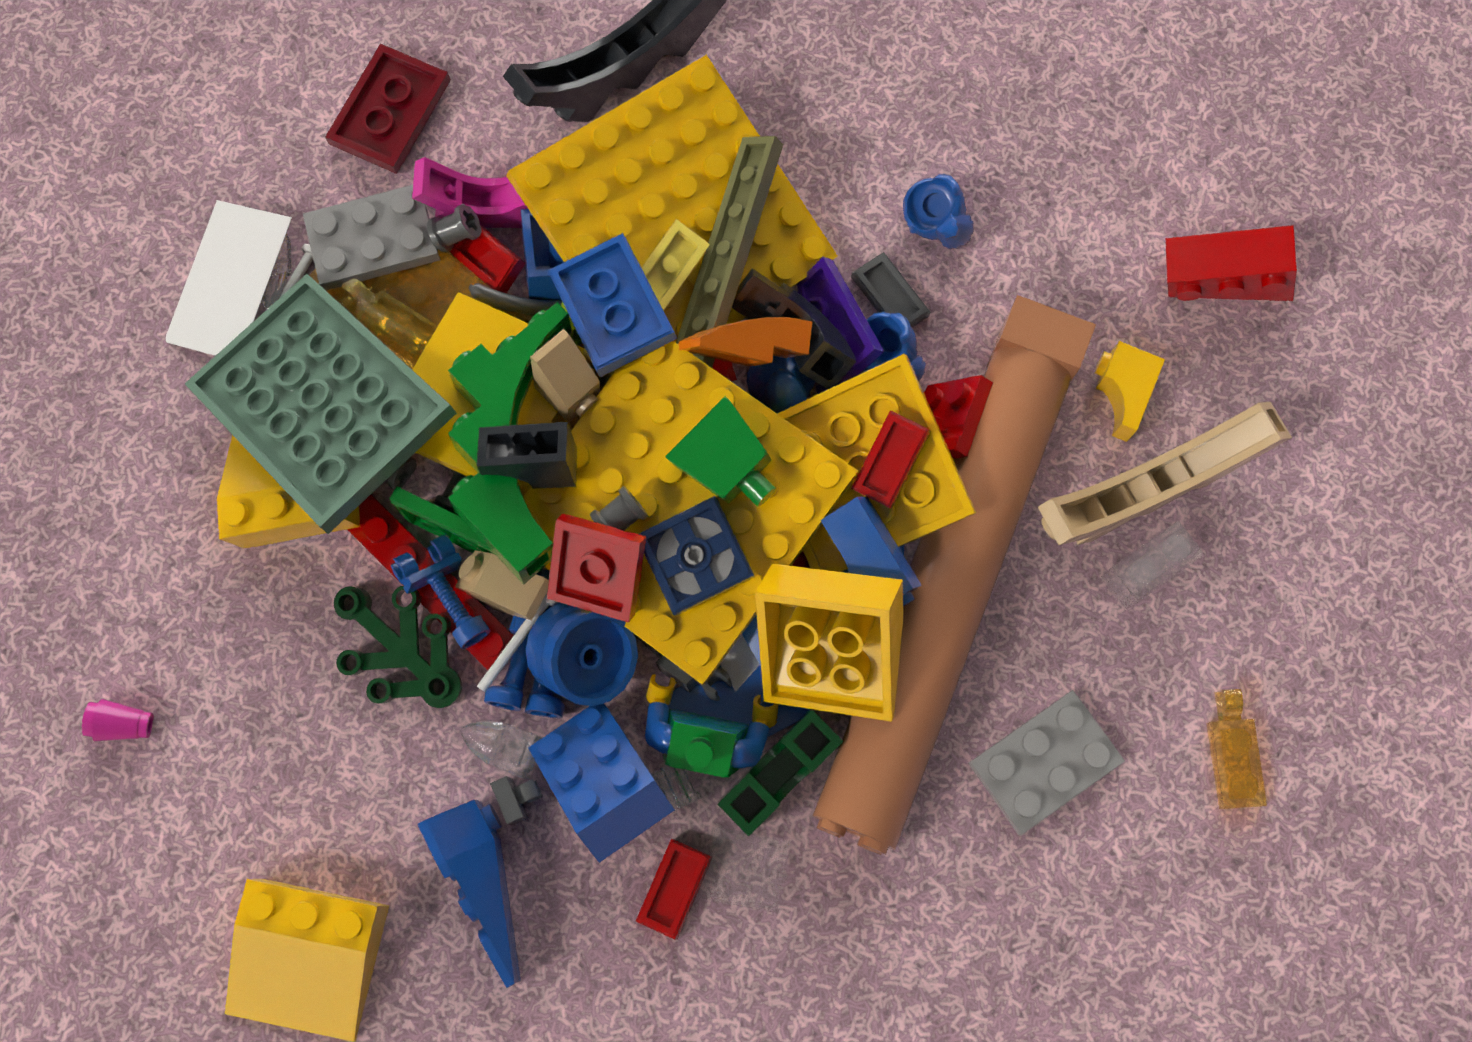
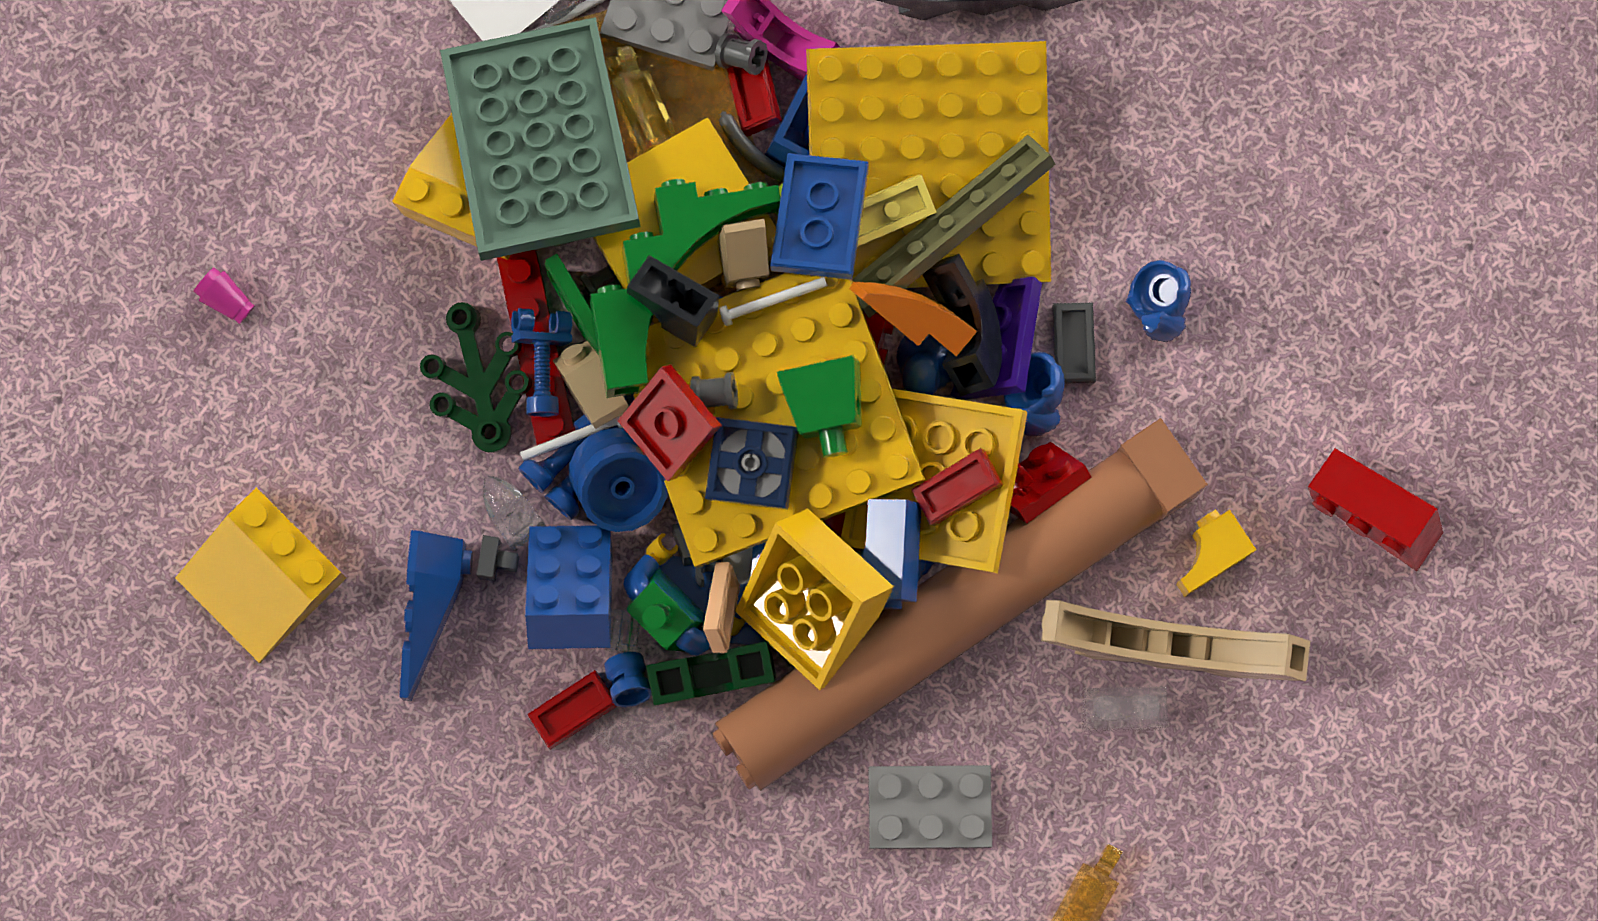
camera: 30 degrees right, 5 degrees up
none -> blue wheel [604,652,652,707]
none -> light nougat tile [703,562,740,653]
none -> white piece [719,277,827,326]

